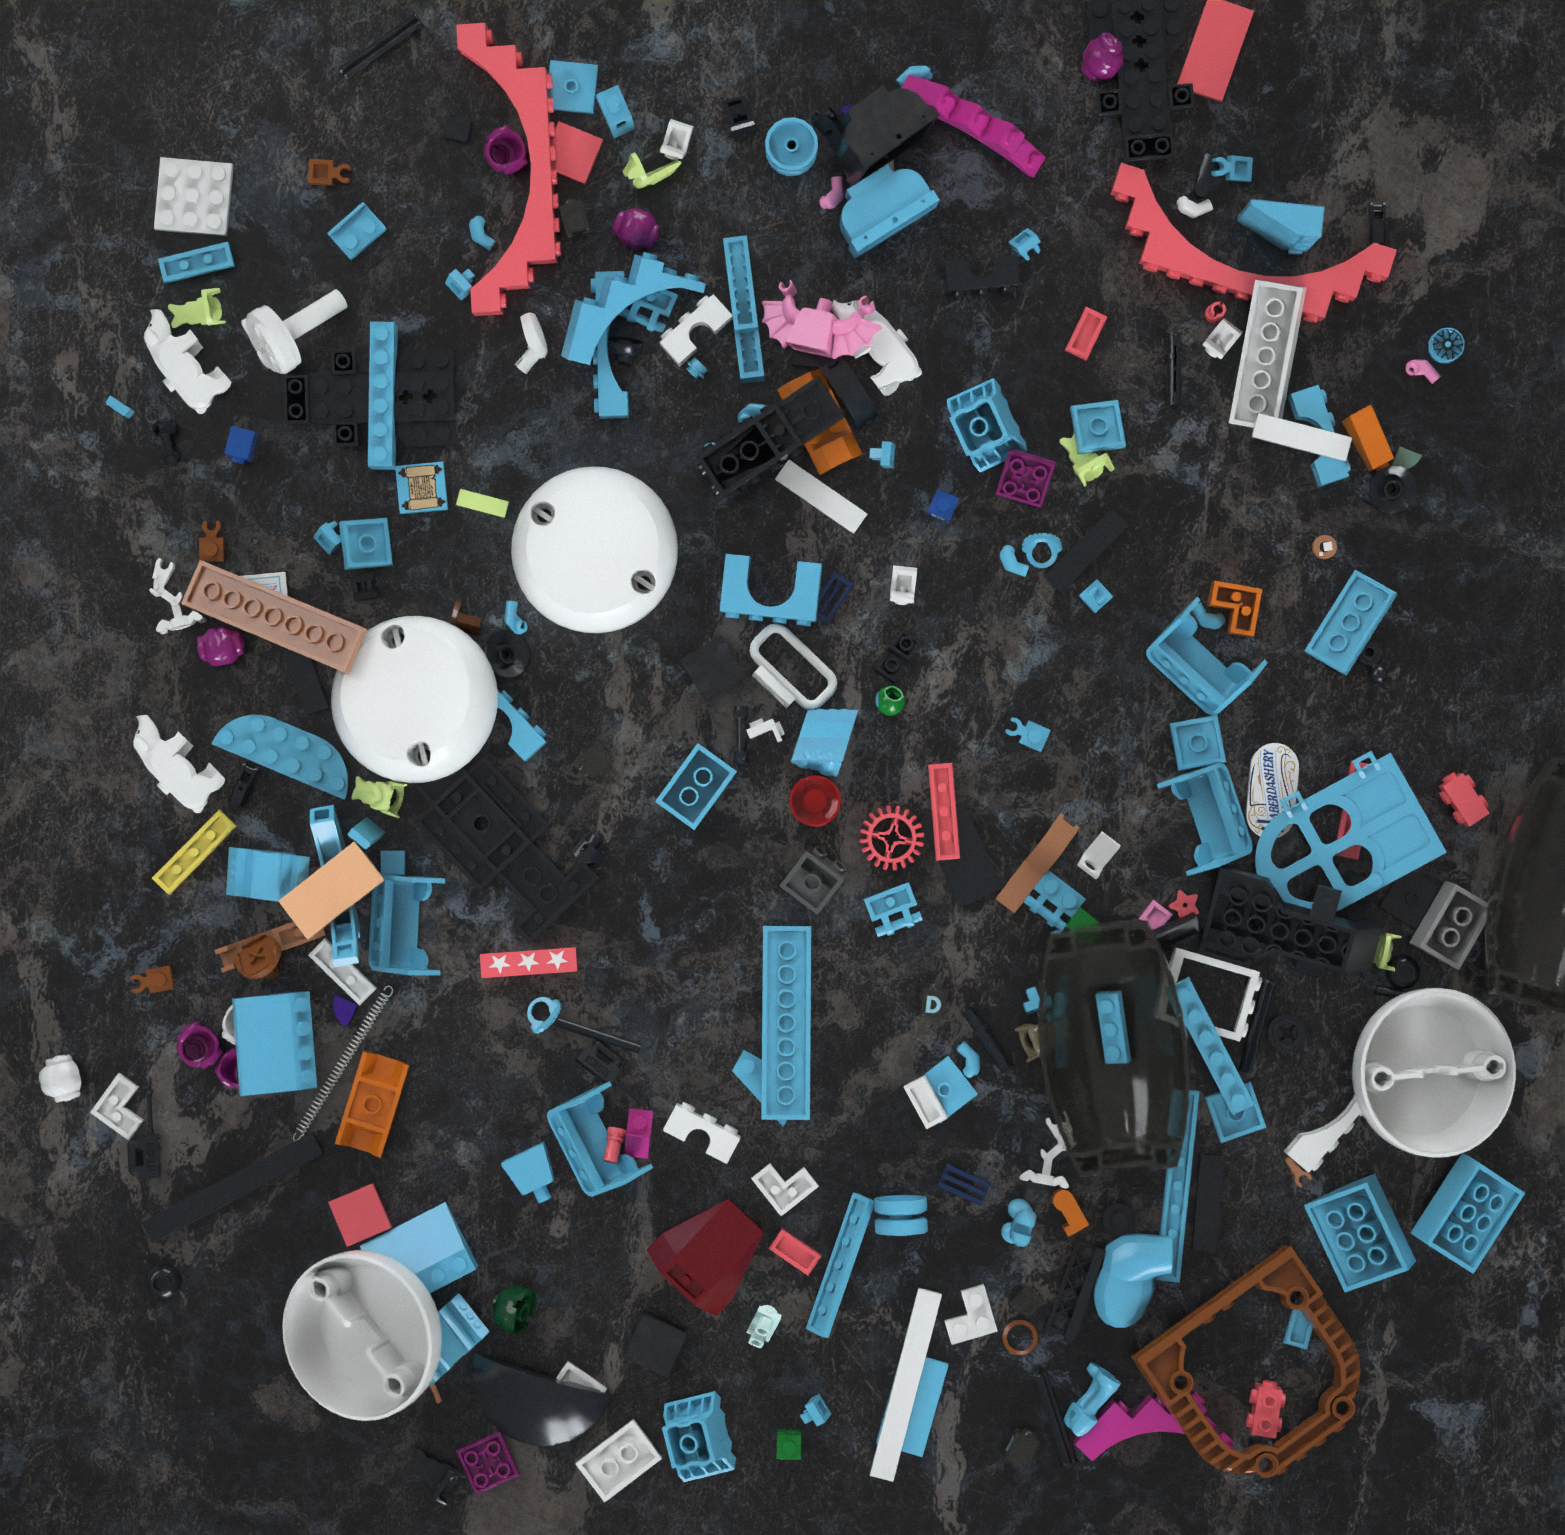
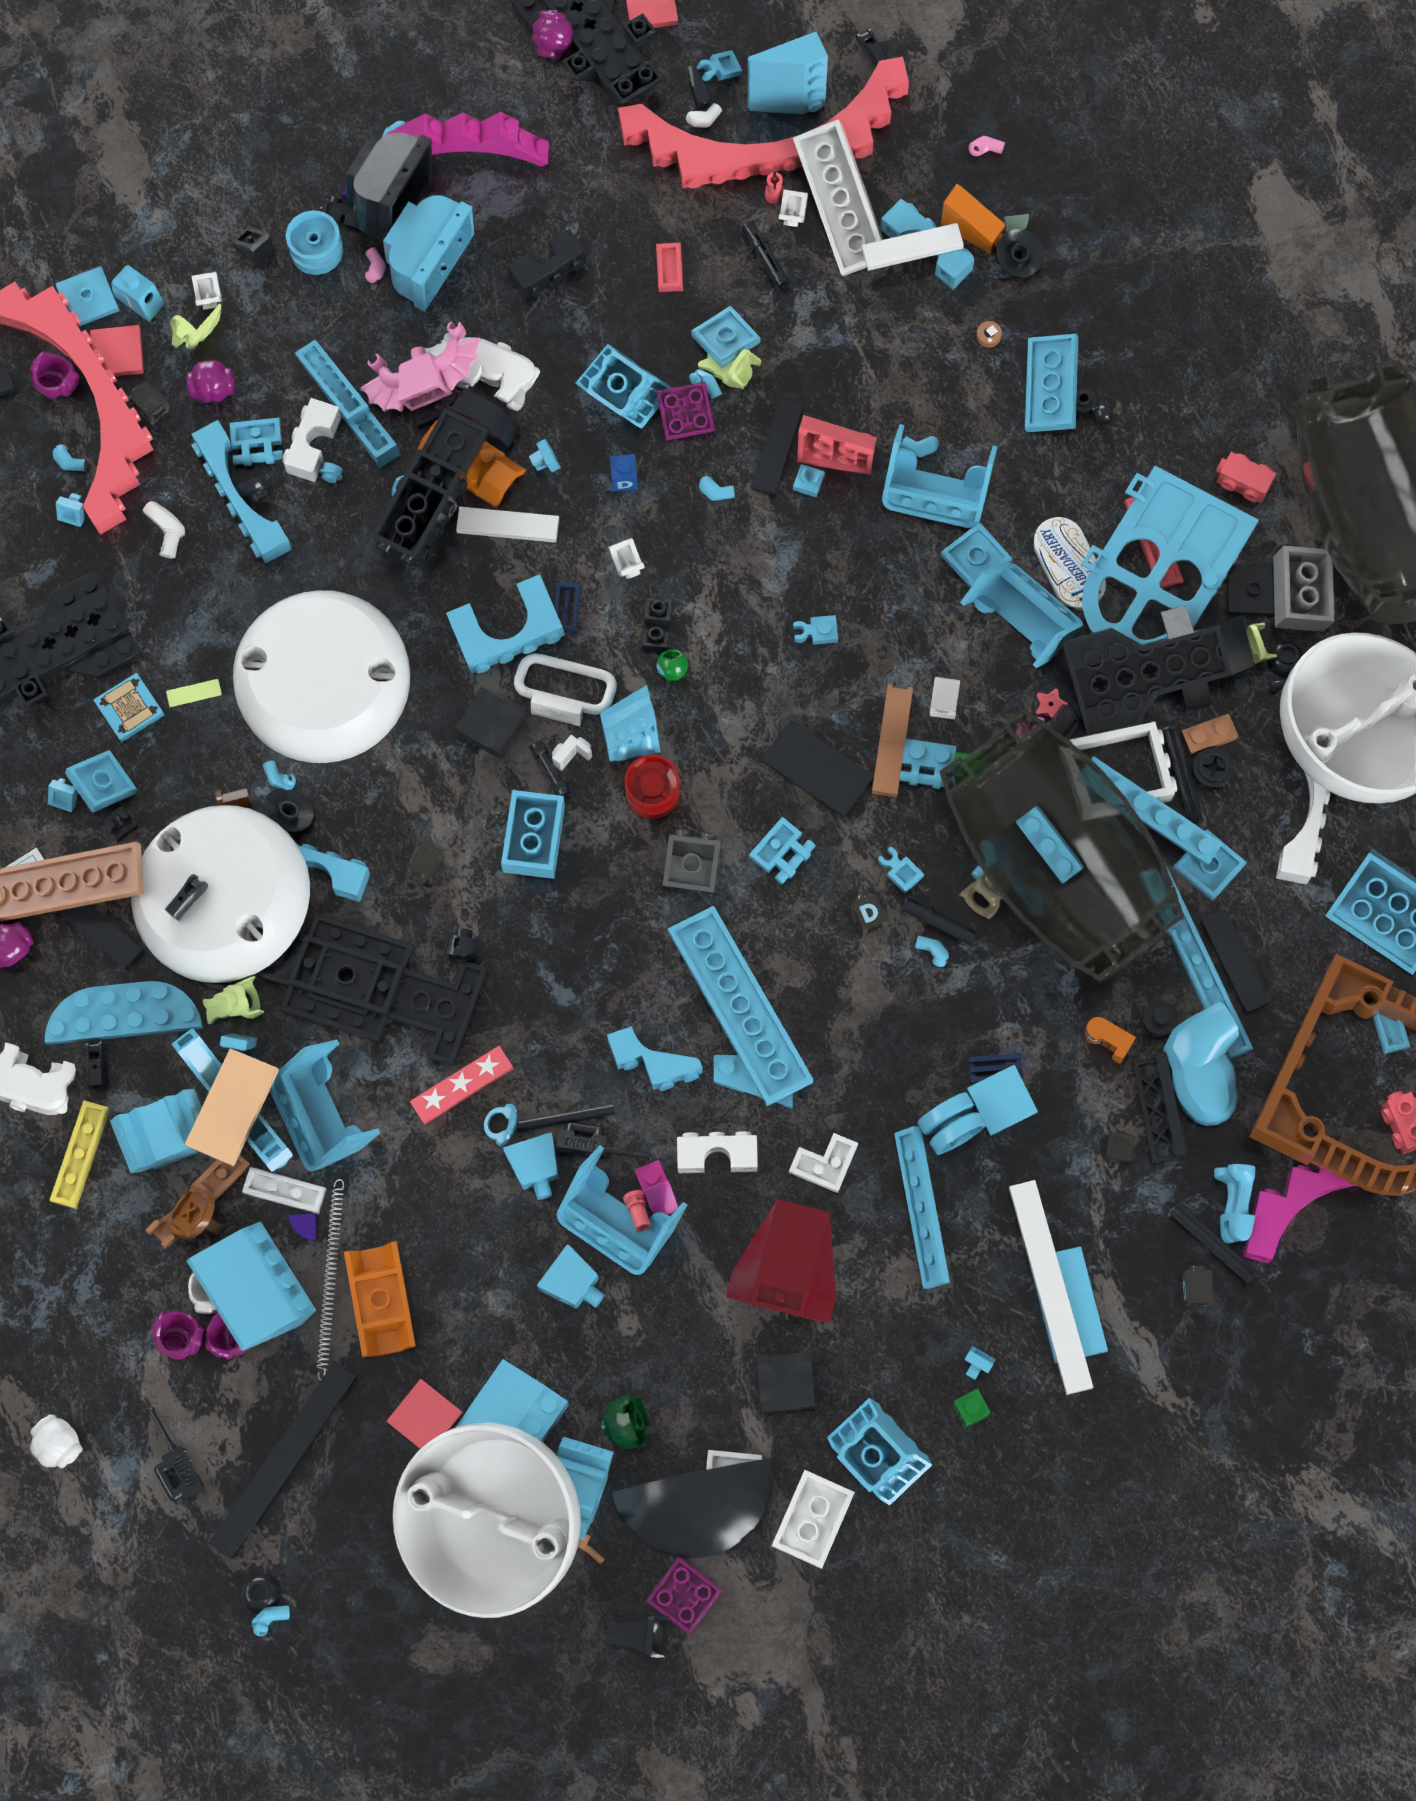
camera: 25 degrees left, 15 degrees down
white tile [90,1073,144,1140] -> none
dark orange plate [130,965,175,993] -> none
medium azure arch [368,322,398,470] -> none
medium azure tile [381,851,406,875] -> none
medium azure arch [561,252,706,365] -> none
light aqua hips [746,1305,782,1348] -> none
coral tile [768,1228,822,1276] -> none
coral gear [859,806,924,870] -> none
white tile [904,1075,948,1129] -> none
medium azure plate [922,1056,978,1123] -> none
coral tile [928,763,960,861] -> none
white plate [944,1284,998,1345] -> none
medium azure piece [1001,1199,1037,1247] -> none
dark orange piece [1002,1320,1038,1355] -> none
medium azure tile [1009,228,1041,261] -> none
white piece [1019,1112,1073,1188] -> none
medium azure piece [1022,533,1062,568] -> none
medium azure tile [1023,987,1049,1015] -> none
orange brick [1207,581,1262,638] -> none
nougat piece [1285,1156,1312,1187] -> none
medium azure wheel [1428,328,1465,363] -> none
none -> black bar [164,874,208,921]
none -> medium azure arm [251,1606,290,1636]
none -> medium azure torso [503,1133,559,1200]
none -> medium azure arch [607,1026,703,1091]
none -> medium azure arm [689,369,722,399]
none -> coral wedge [797,415,877,475]
none -> medium azure plate [878,847,924,894]
none -> medium azure tile [967,1065,1038,1136]
none -> nougat plate [1180,714,1239,756]

